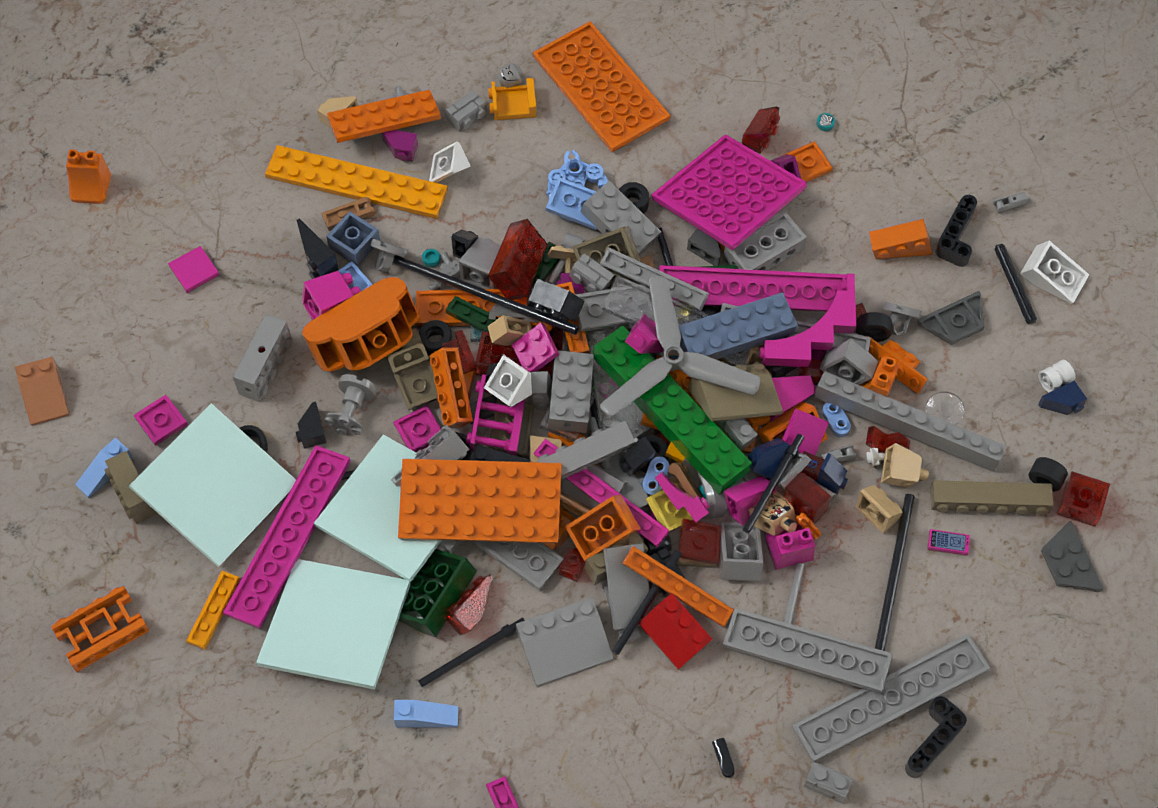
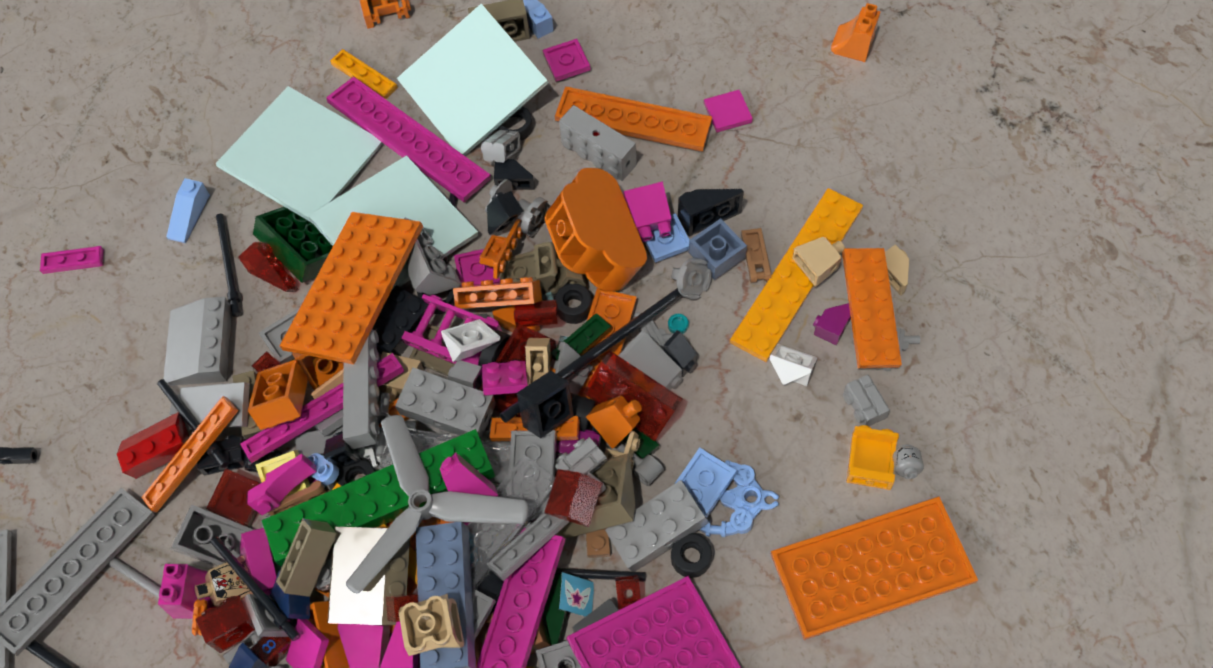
camera: 110 degrees right, 0 degrees up
none -> dark tan brick [276,518,336,597]
none -> clear red brick [386,593,418,622]
none -> tan piece [399,594,464,656]
none -> orange bracket [479,219,523,279]
none -> light grey brick [481,130,521,163]
none -> black slope [487,191,523,235]
none -> clear red slope [544,469,602,527]
none -> orange plate [555,86,712,152]
none -> medium azure sticker [559,572,594,617]
none -> orange torso [586,396,642,449]
none -> clear red brick [615,575,641,609]
none -> tan torso [792,237,845,287]

